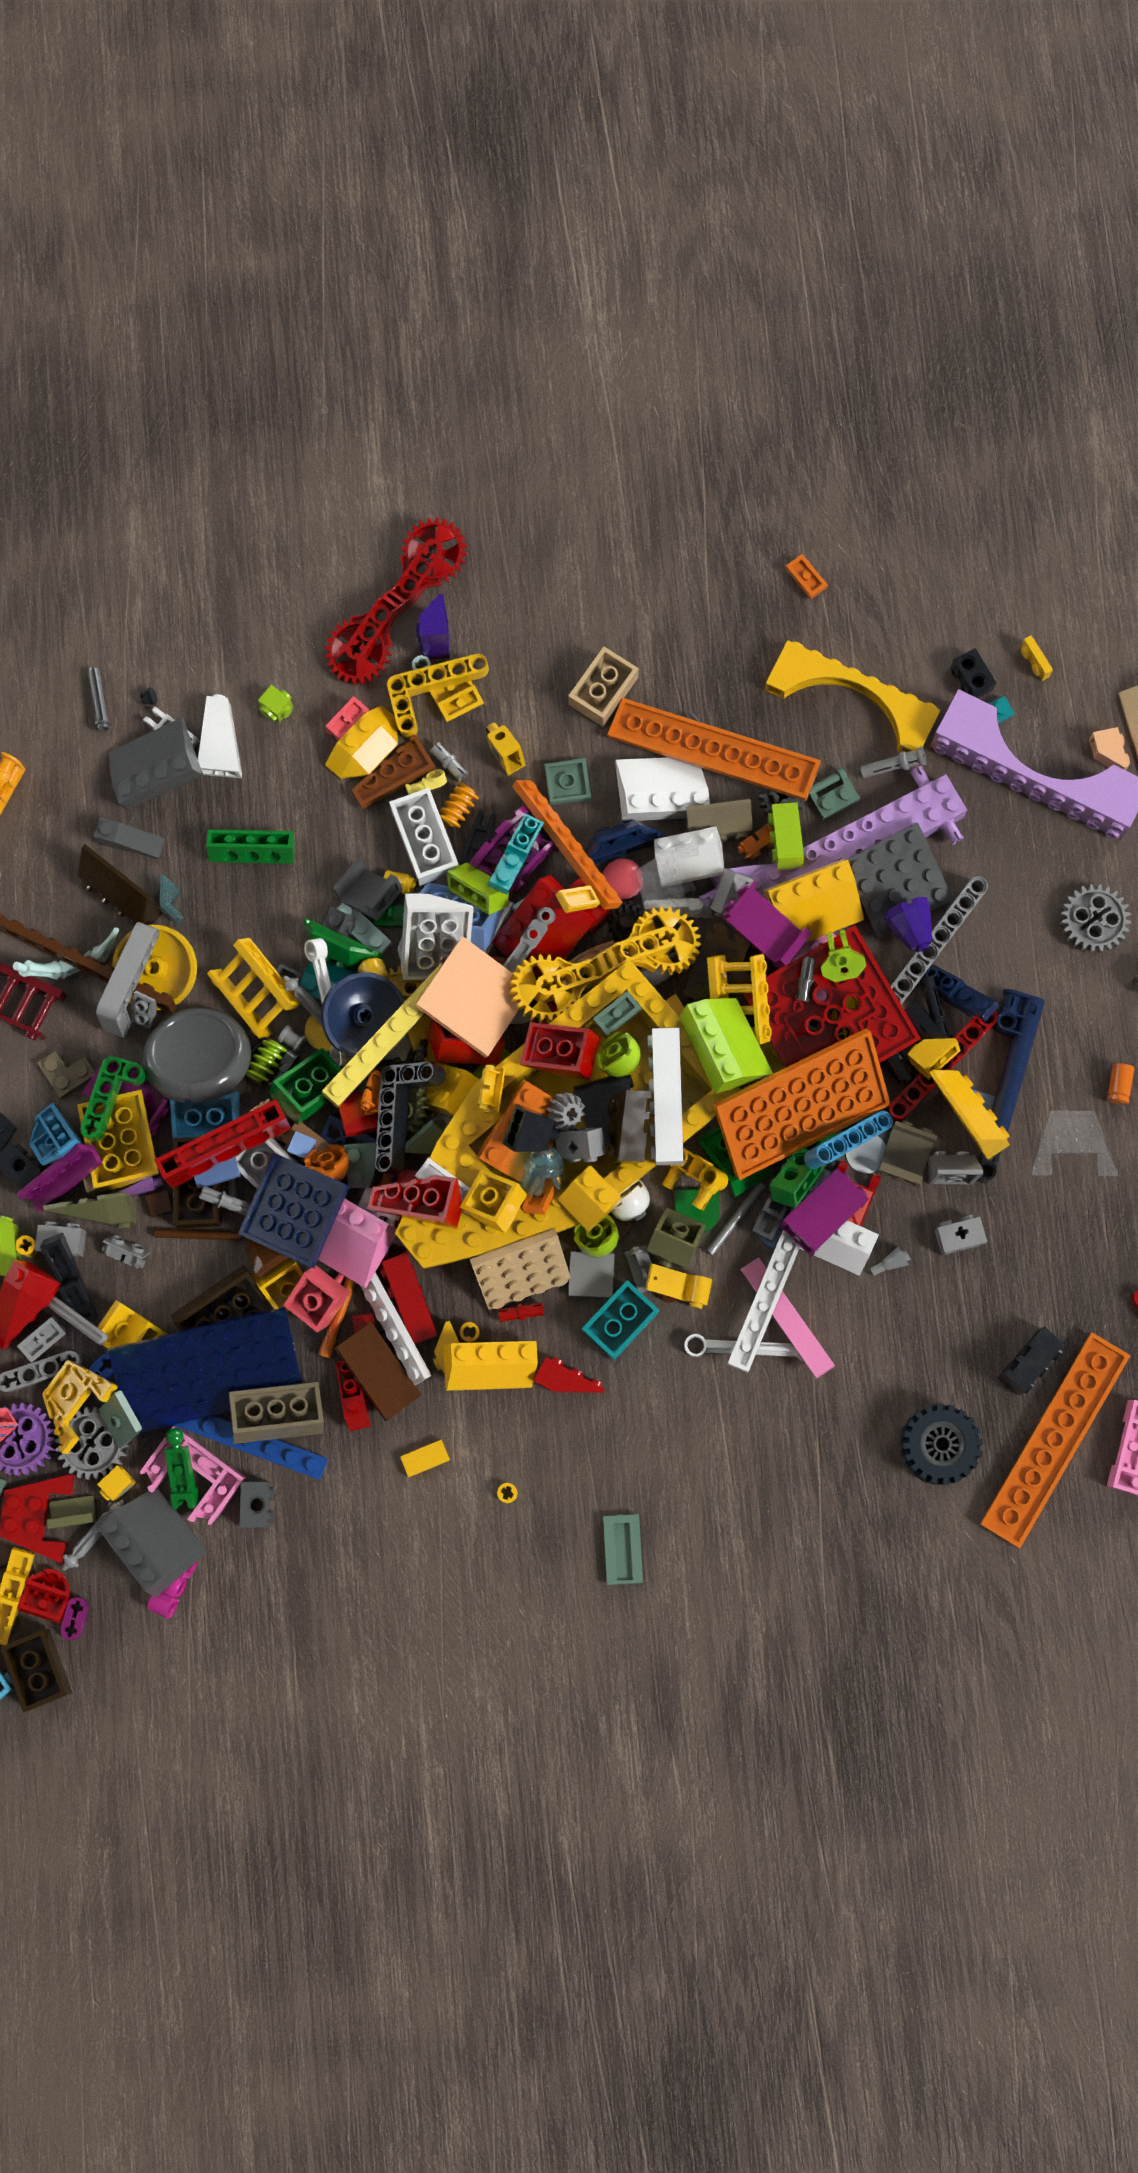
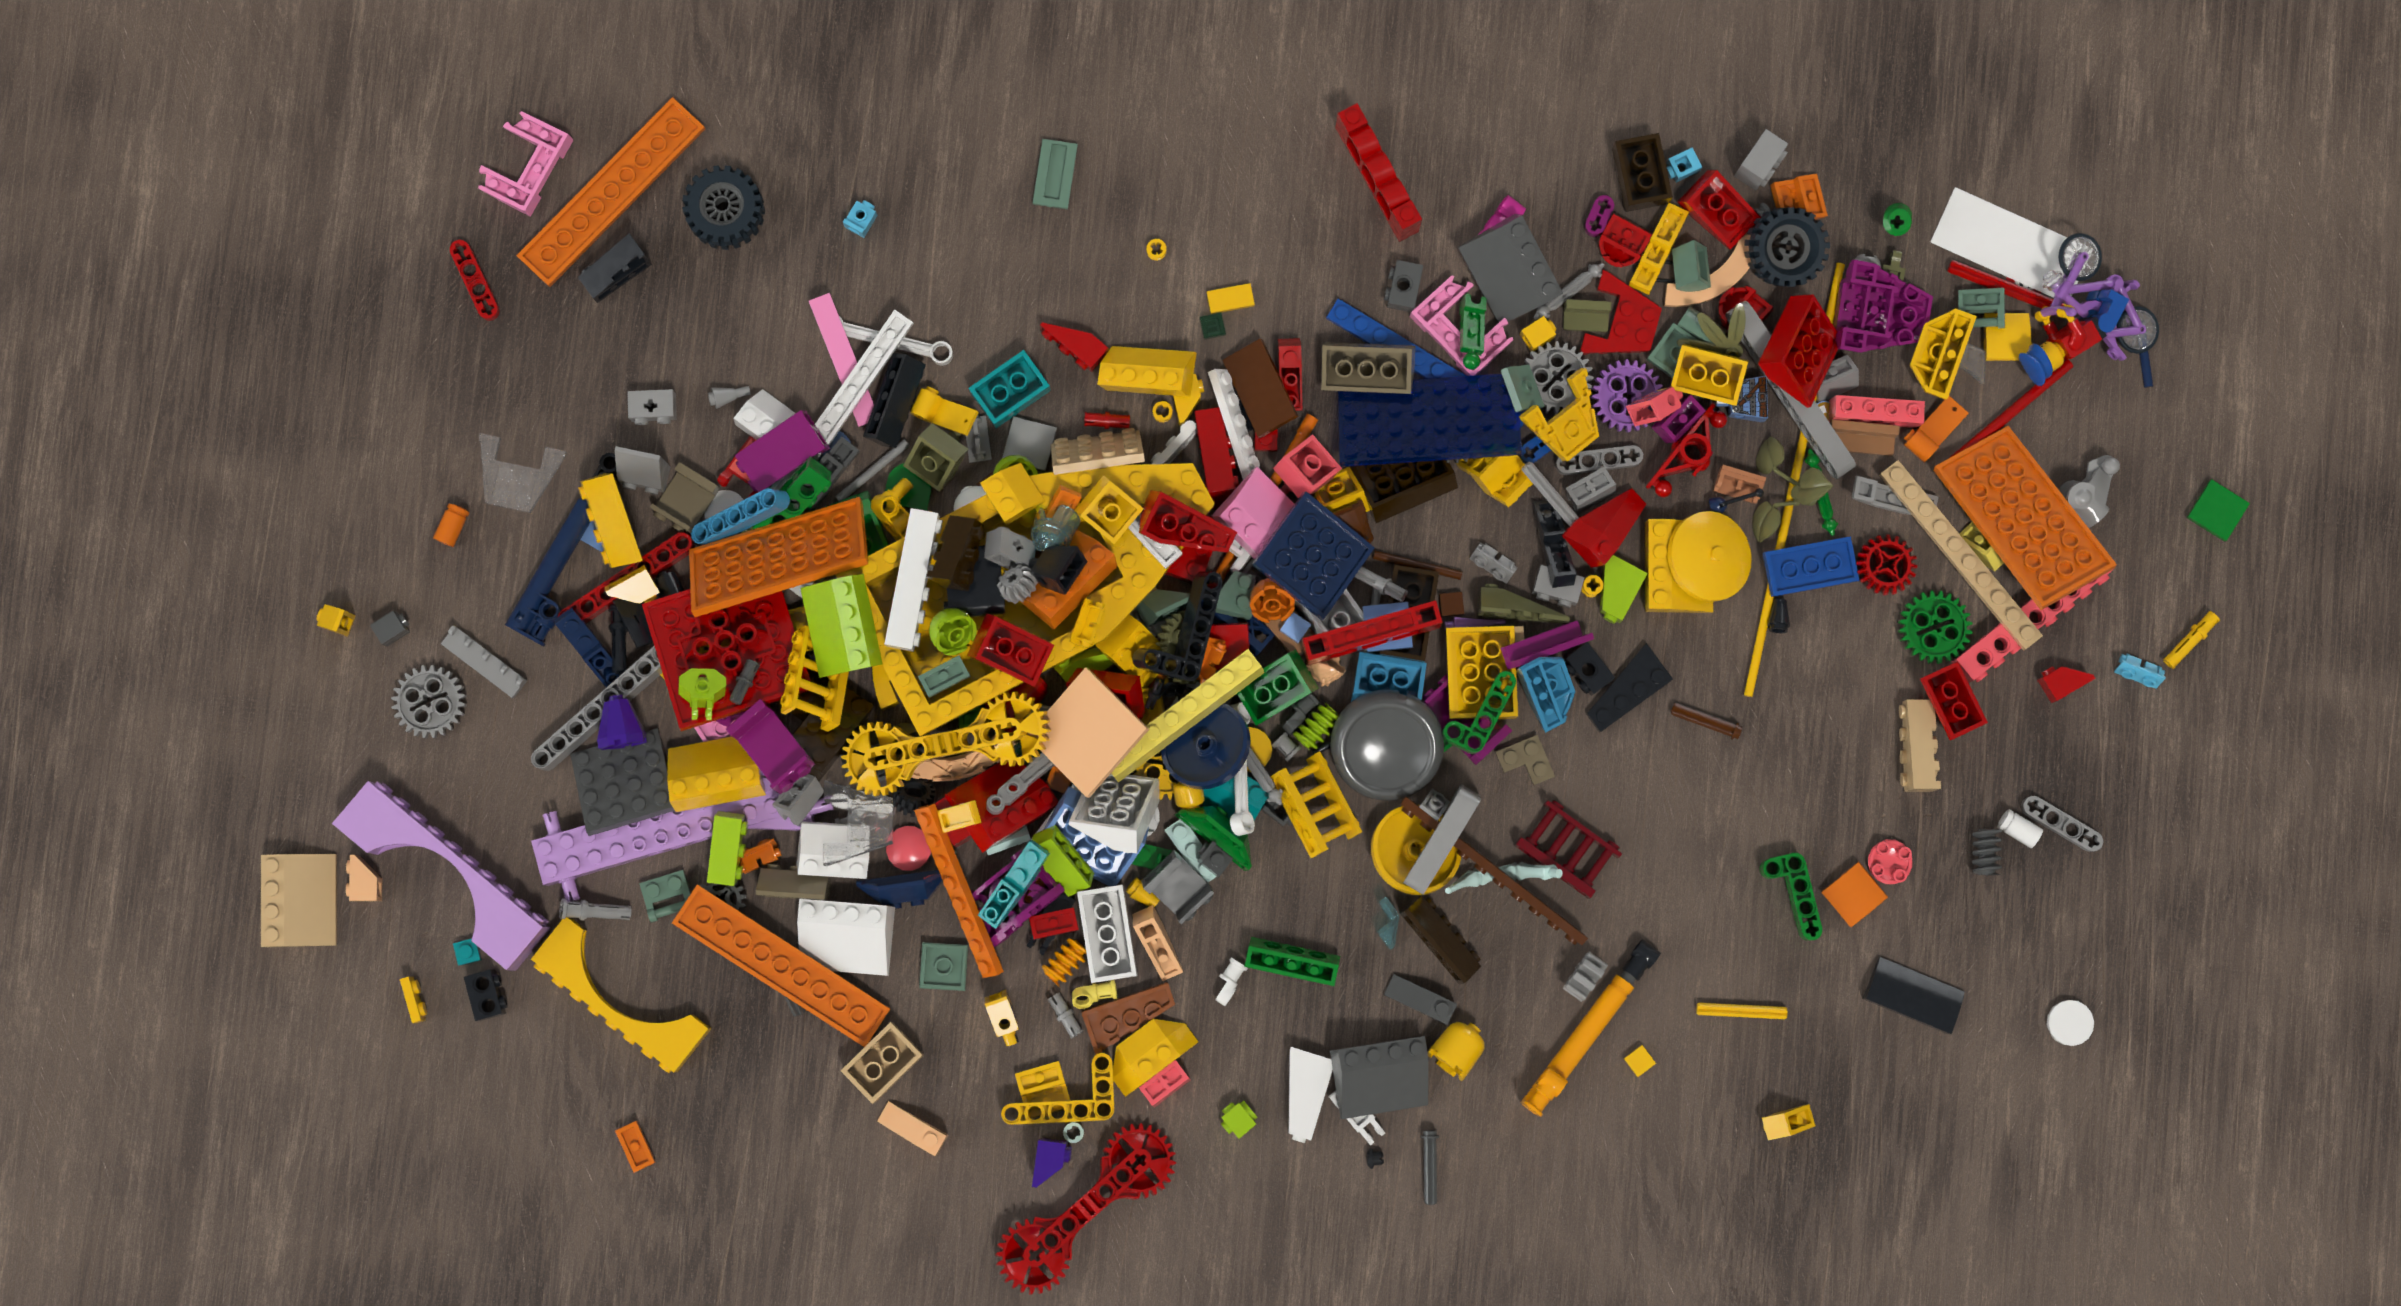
camera: 175 degrees left, 5 degrees up
none -> light grey hinge [441,625,527,699]
none -> medium azure brick [843,200,878,238]
none -> black brick [863,353,926,448]
none -> light nougat slope [877,1101,948,1156]
none -> red plate [1029,907,1079,940]
none -> light nougat slope [1132,905,1183,981]
none -> white hinge [1150,420,1197,464]
none -> clear green tile [1199,312,1226,340]
none -> white connector [1216,957,1248,1006]
none -> red fence [1335,103,1422,242]
none -> yellow cylinder [1427,1022,1485,1081]

